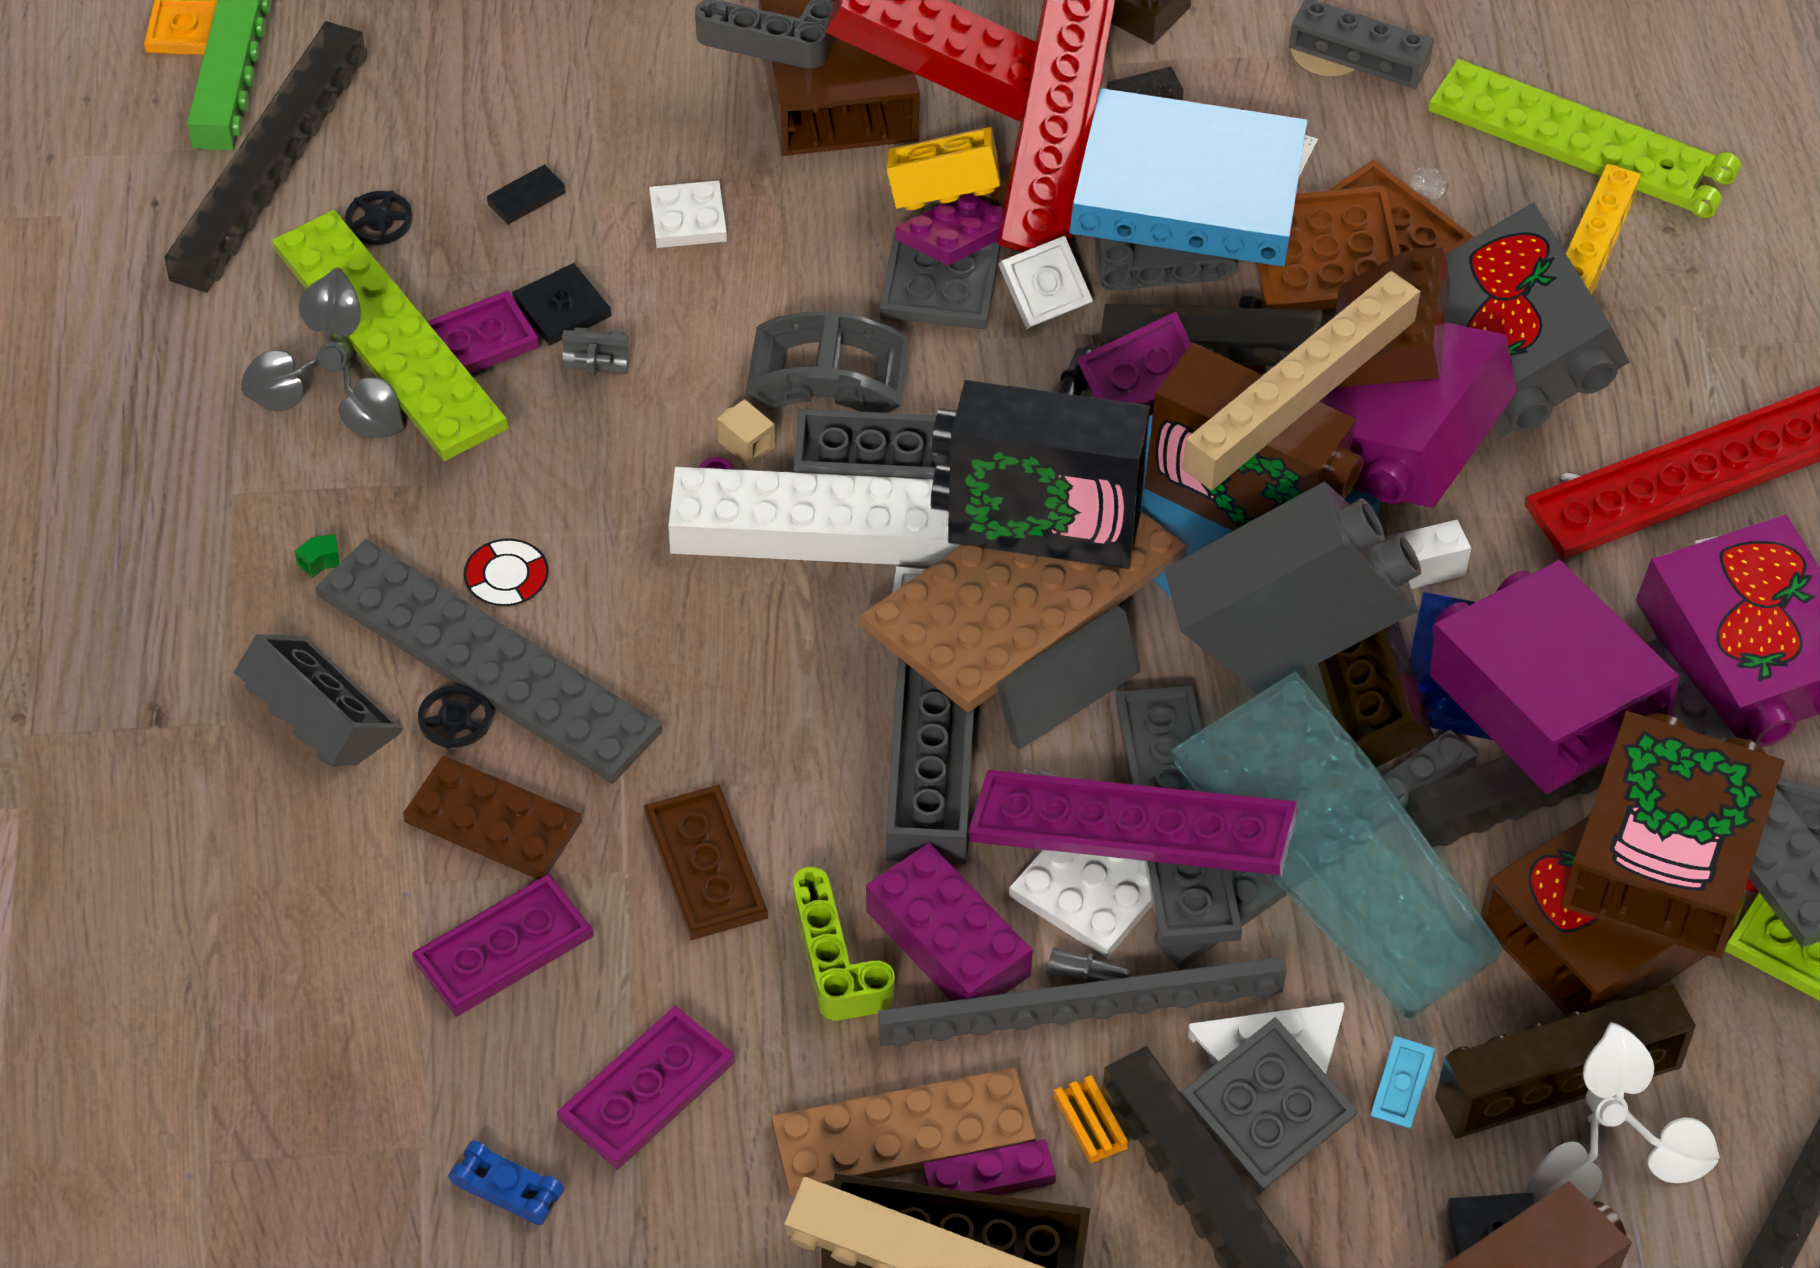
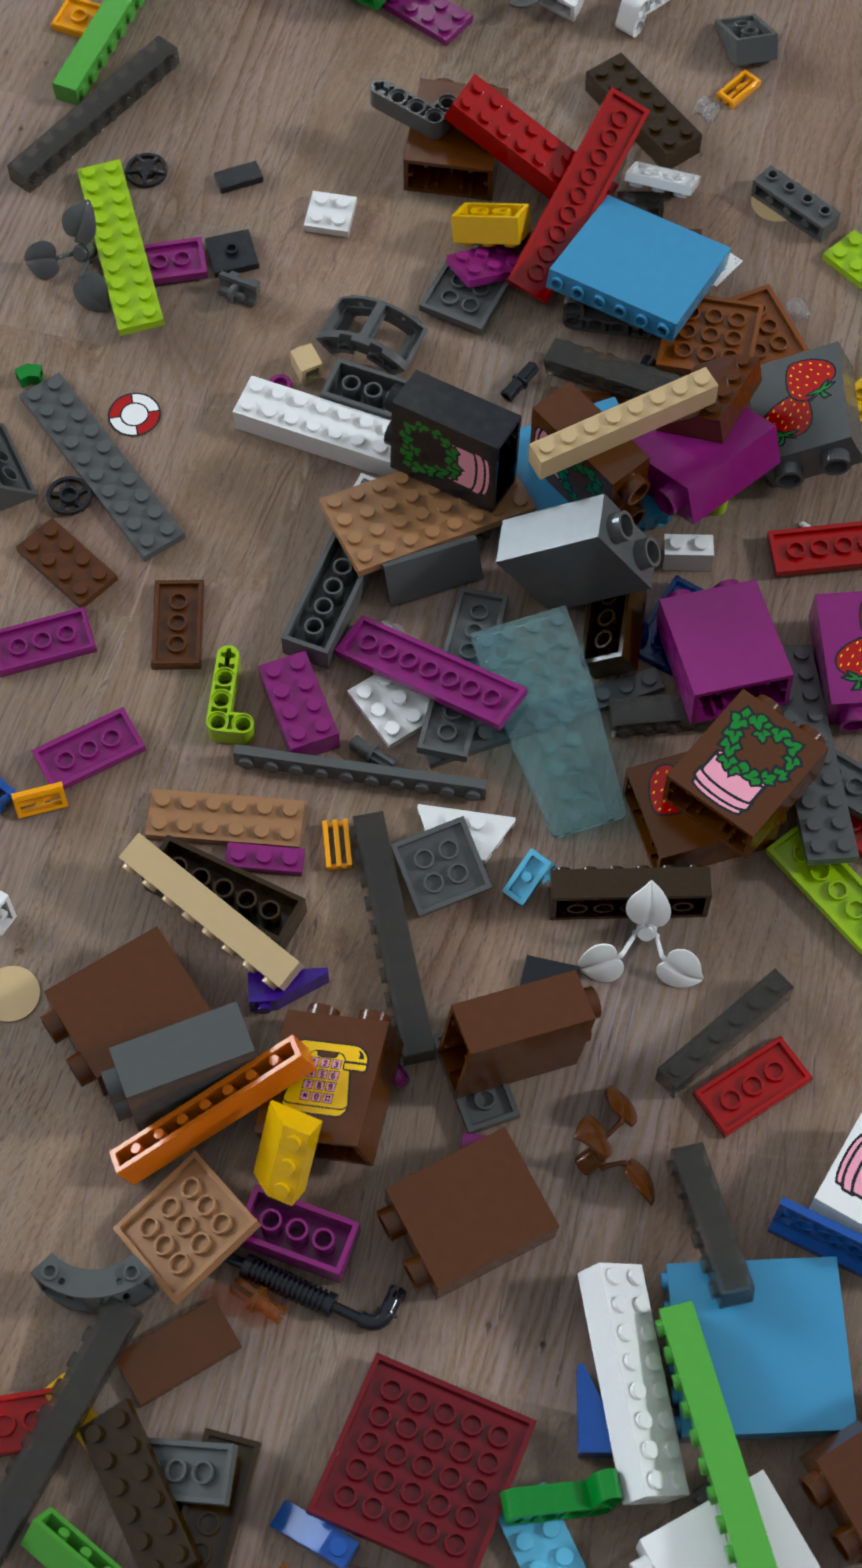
camera: 20 degrees right, 10 degrees up
white plate [998,236,1093,330] -> none
magenta plate [1076,312,1191,406] -> none
none -> light orange tile [11,781,68,819]
none -> white plate [624,161,700,198]

